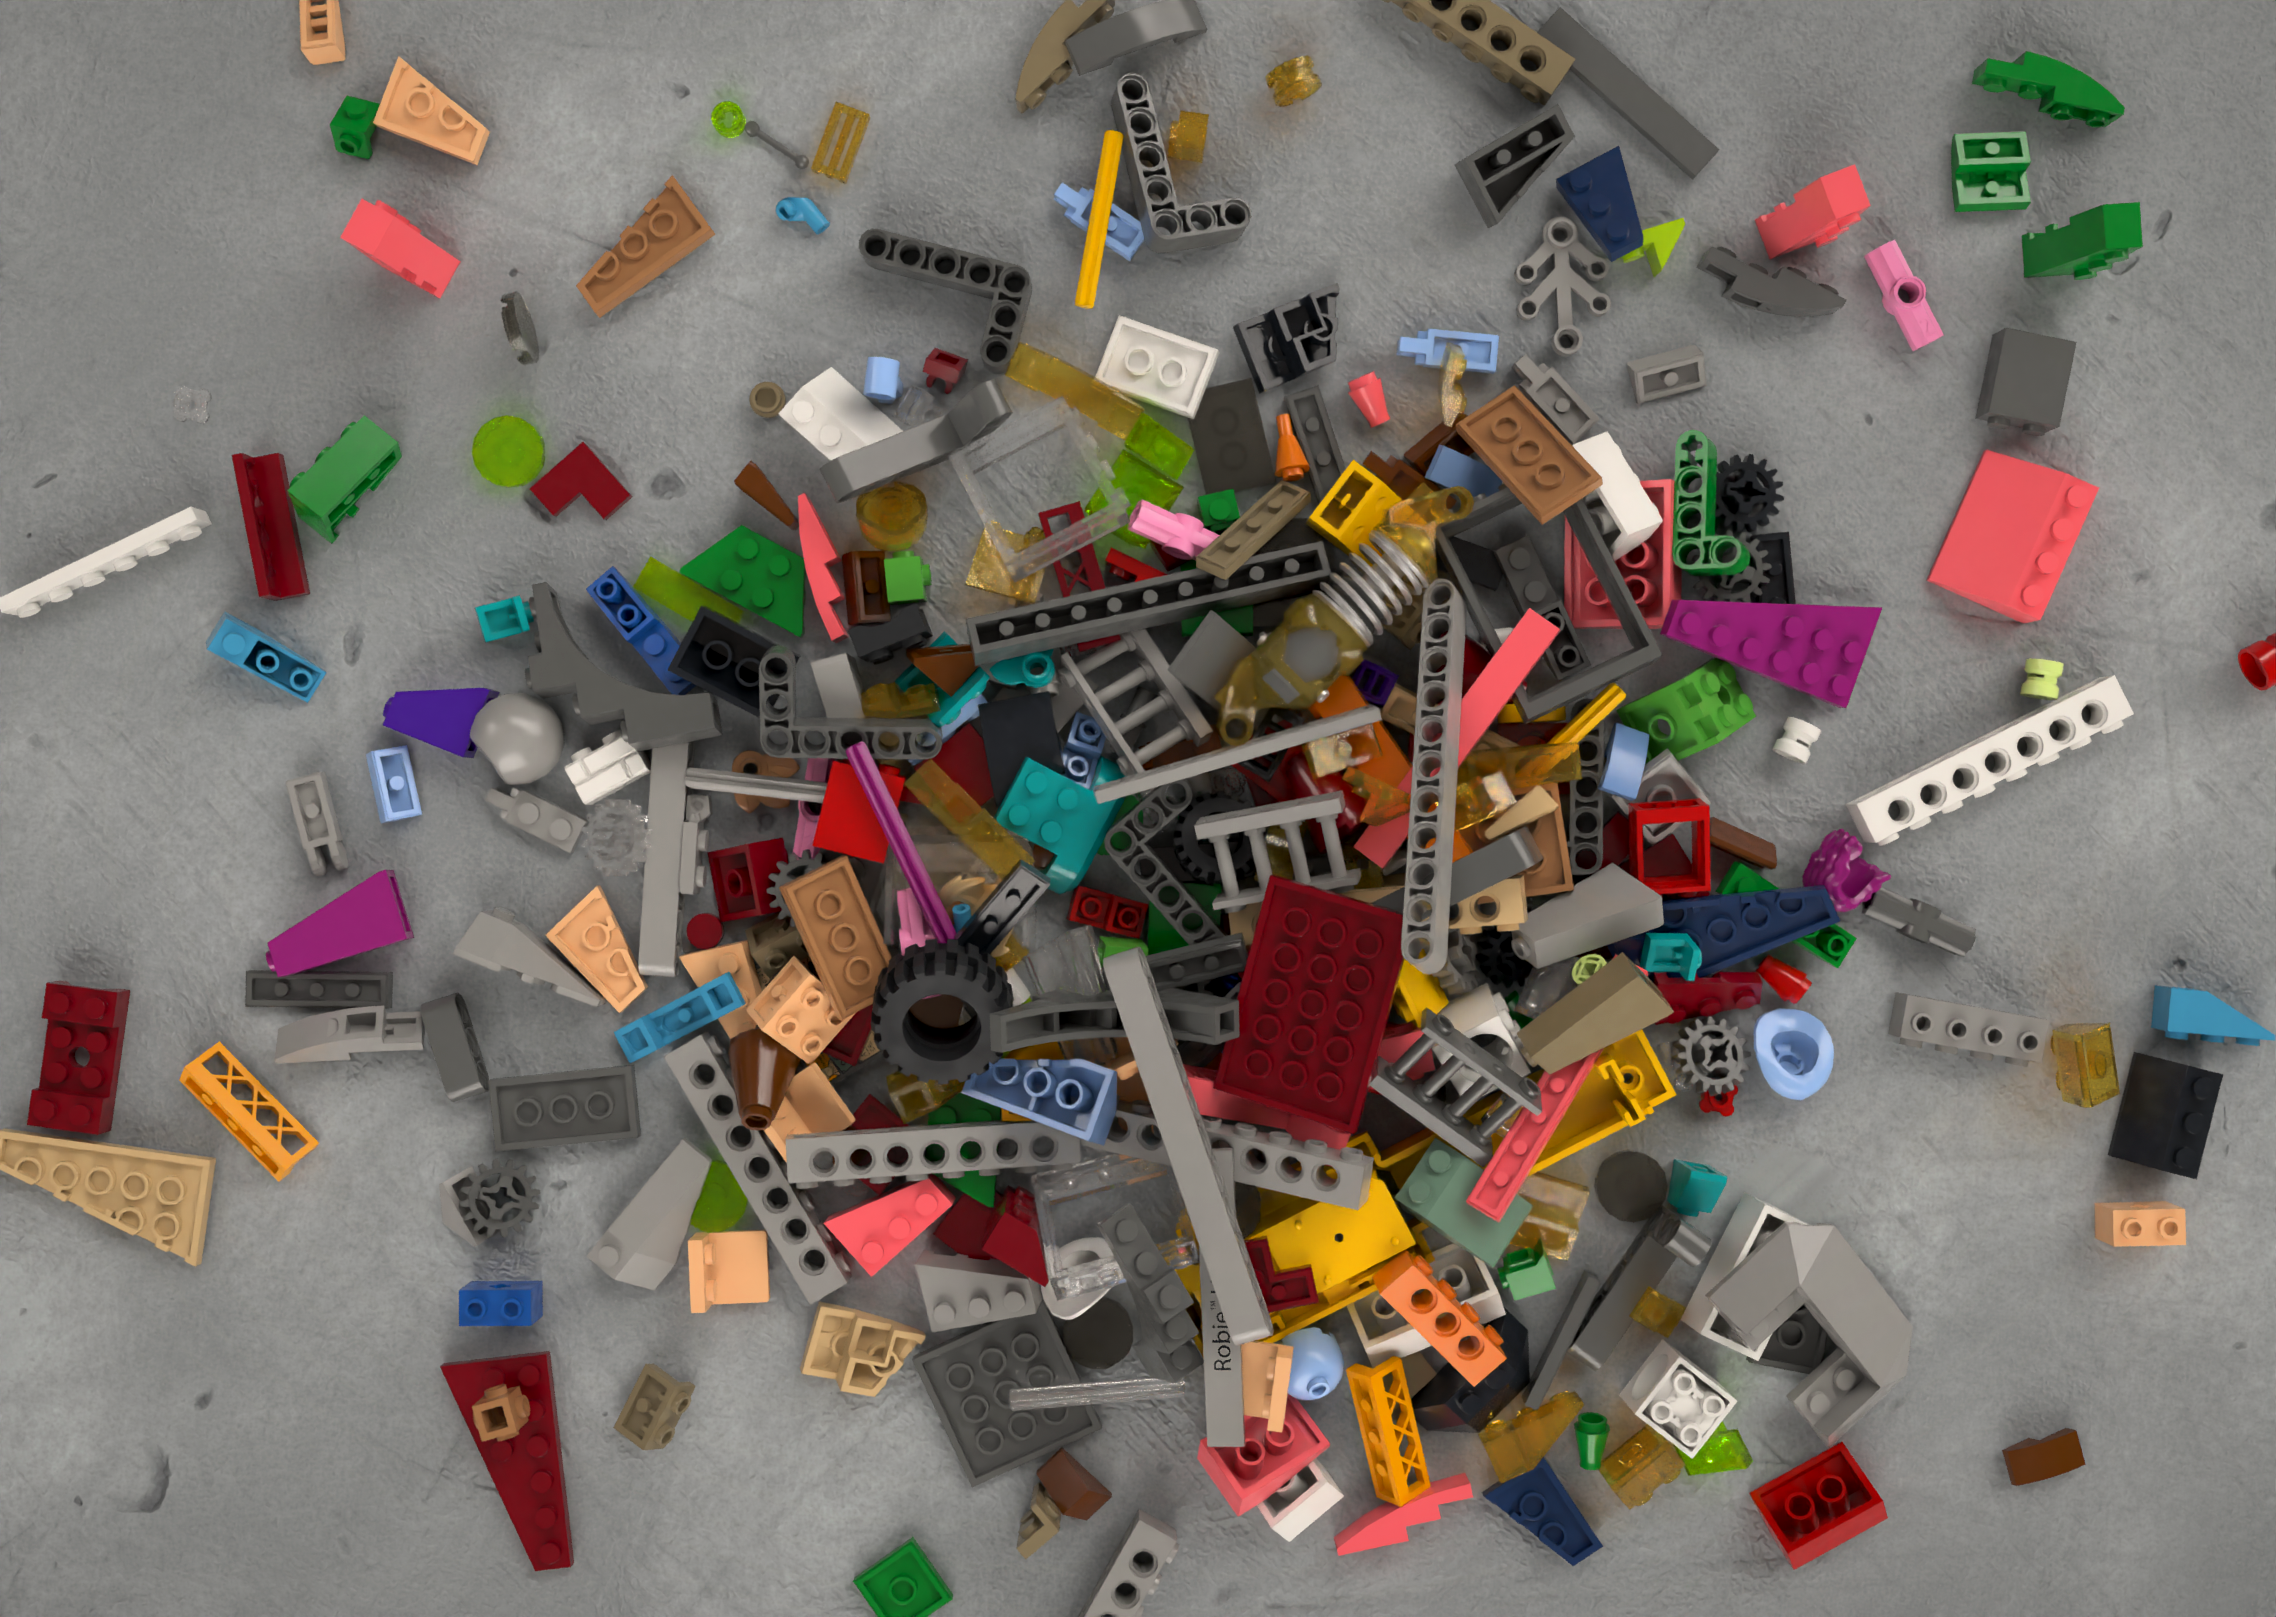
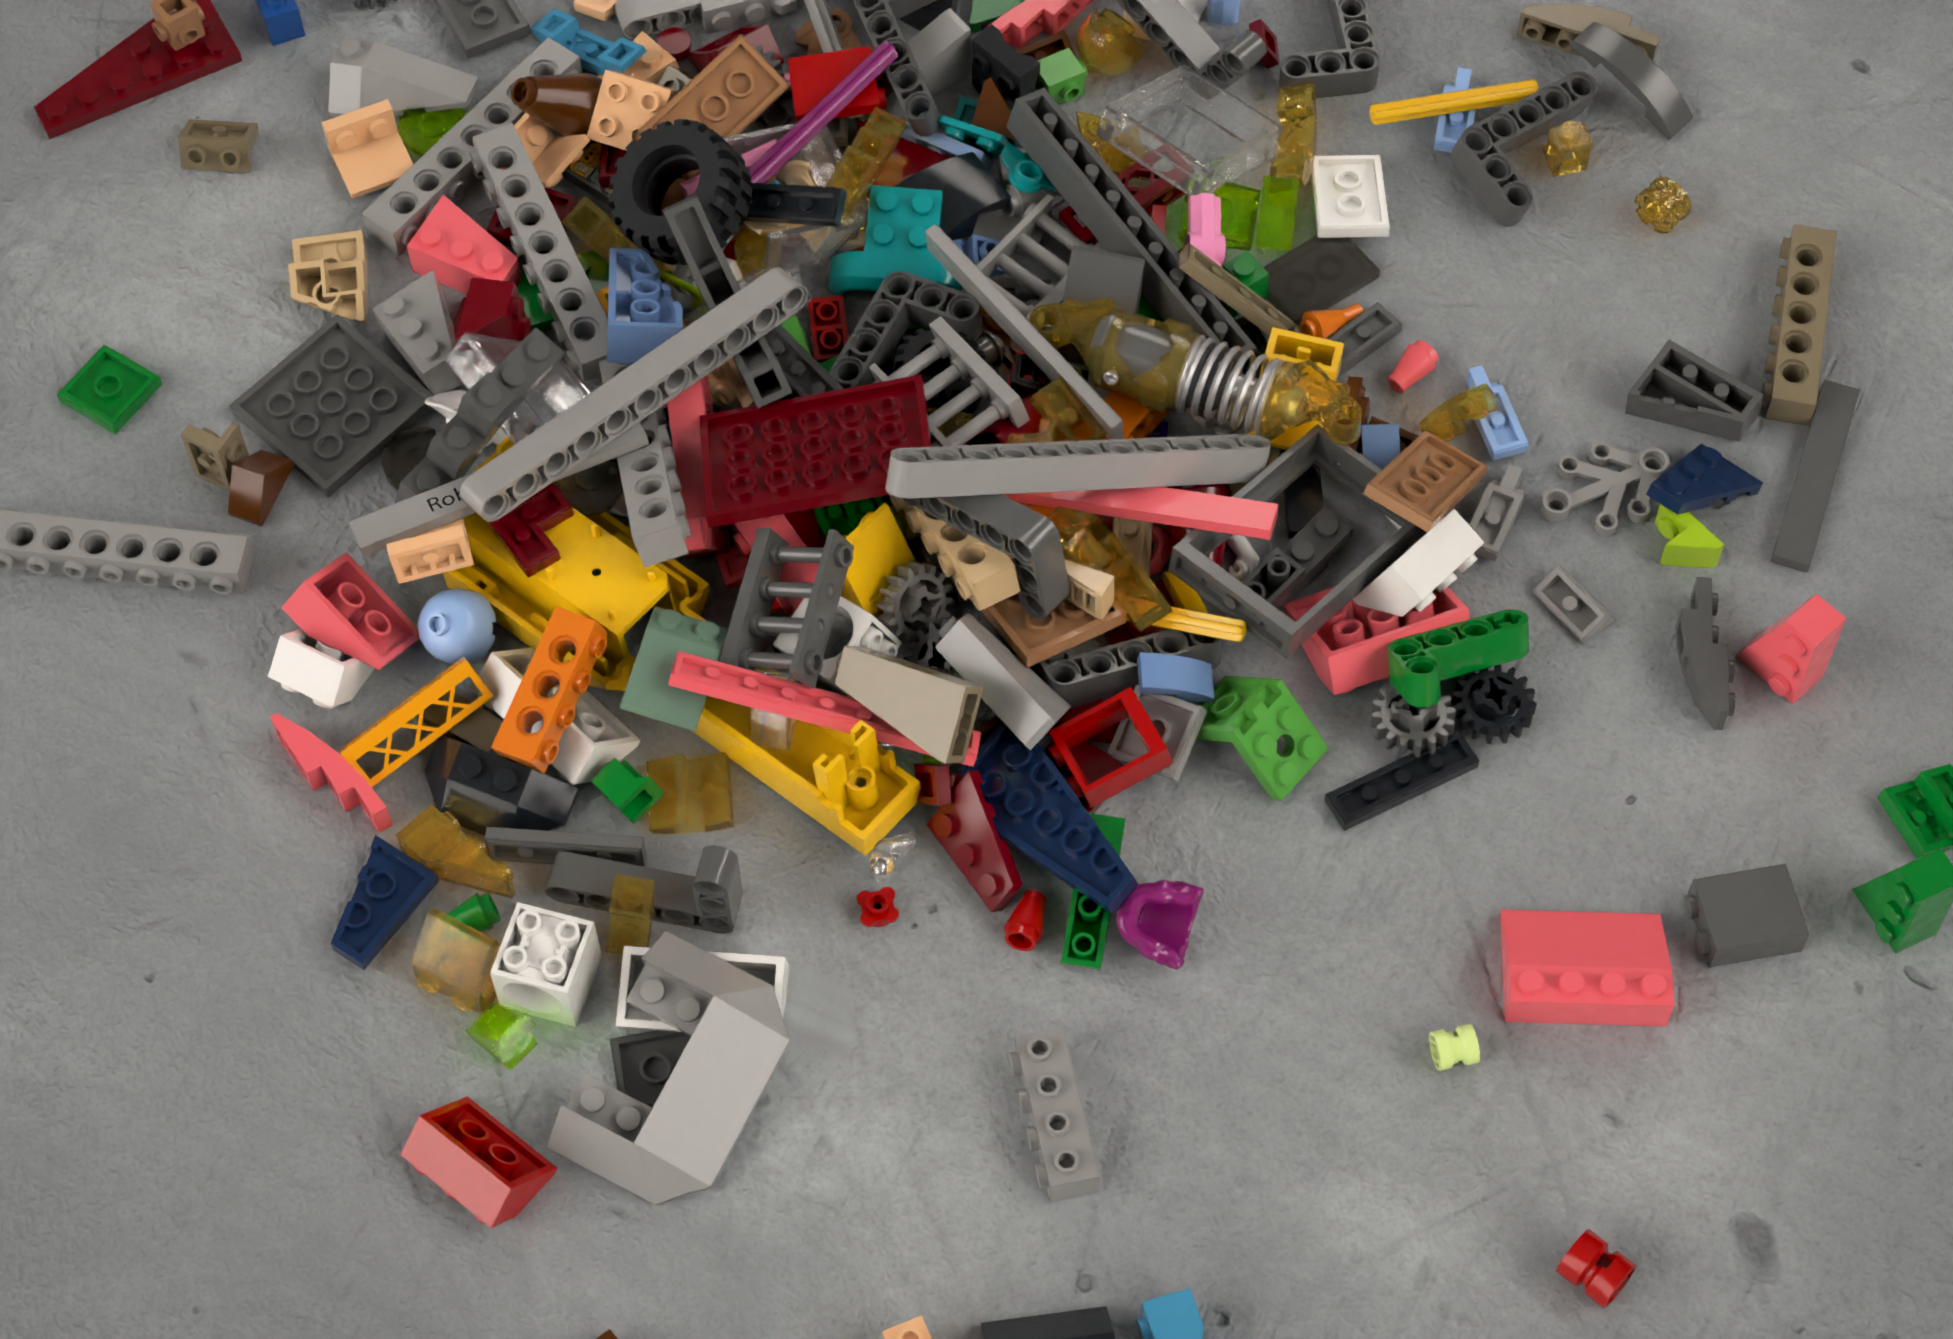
camera: 65 degrees right, 30 degrees down
clear yellow slope [861,682,941,718] -> none
clear axle [1008,1378,1185,1411] -> none
black slope [1233,283,1340,394] -> none
clear smoke tile [1594,1149,1668,1223] -> none
teal bracket [1640,933,1702,981] -> none
magenta wing [1660,600,1882,708] -> none
teal slope [1667,1159,1727,1217] -> none
dark grey gear [1671,1016,1751,1096] -> none
reddish brown slope [1710,817,1777,870] -> none
light blue hat [1753,1008,1834,1100] -> none
white wheel [1772,717,1821,764] -> none
white brick [1845,675,2134,846] -> none
dark grey piece [1862,887,1976,957] -> none
bright pink piece [1864,240,1944,351] -> none
clear yellow slope [2051,1022,2120,1108] -> none

